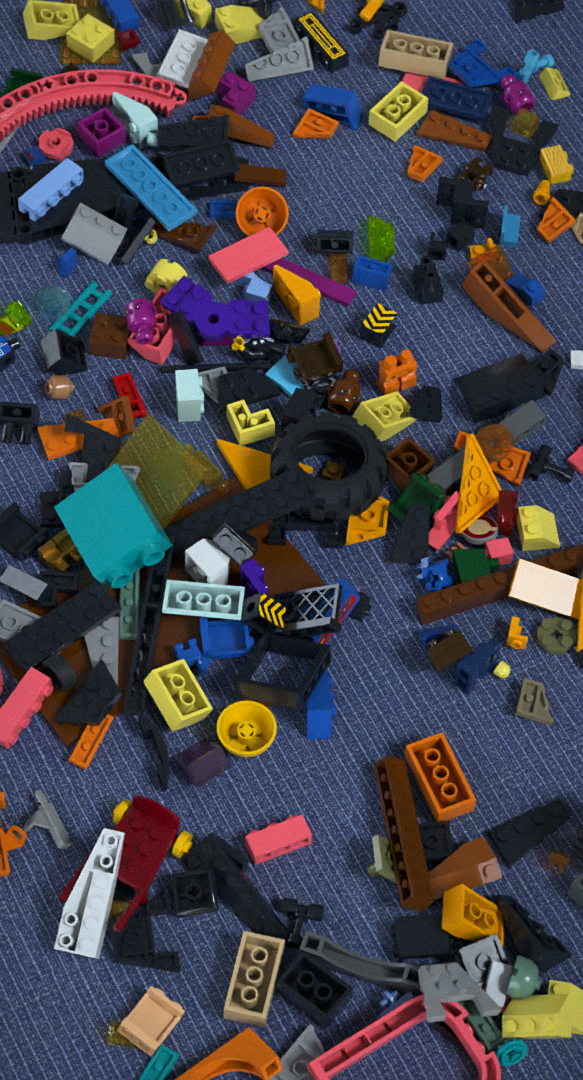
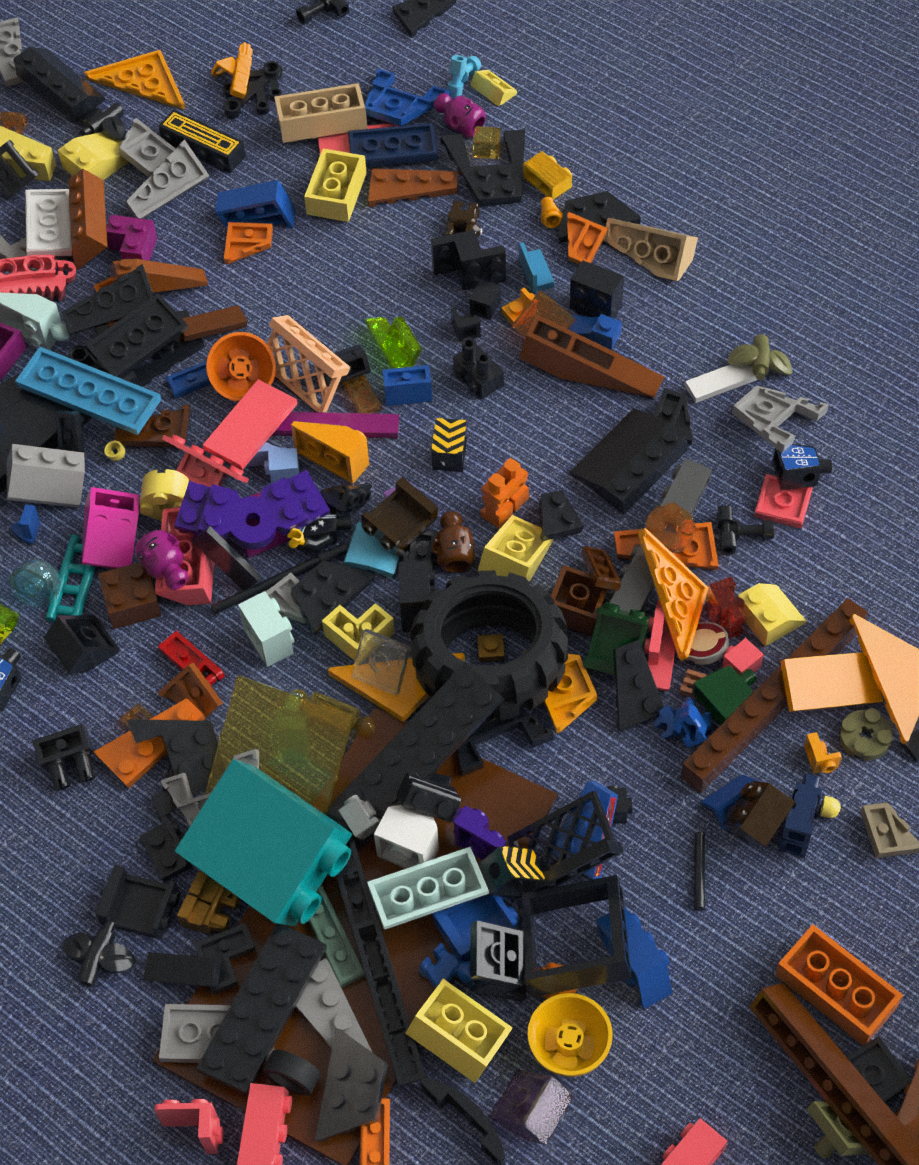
camera: 20 degrees left, 0 degrees up
medium nougat head [45,375,74,399] -> none
black wing [114,217,156,265] -> none
orange wing [408,145,442,183] -> none
none -> dark pink slope [82,487,139,569]
none -> coral bracket [162,434,249,487]
none -> light nougat fence [267,315,350,412]
none -> light grey brick [339,795,381,840]
none -> clear tile [351,629,411,695]
none -> black bracket [470,920,526,1001]
none -> black brick [570,260,624,319]
none -> reddish brown tile [581,546,621,591]
none -> black bar [694,832,705,911]

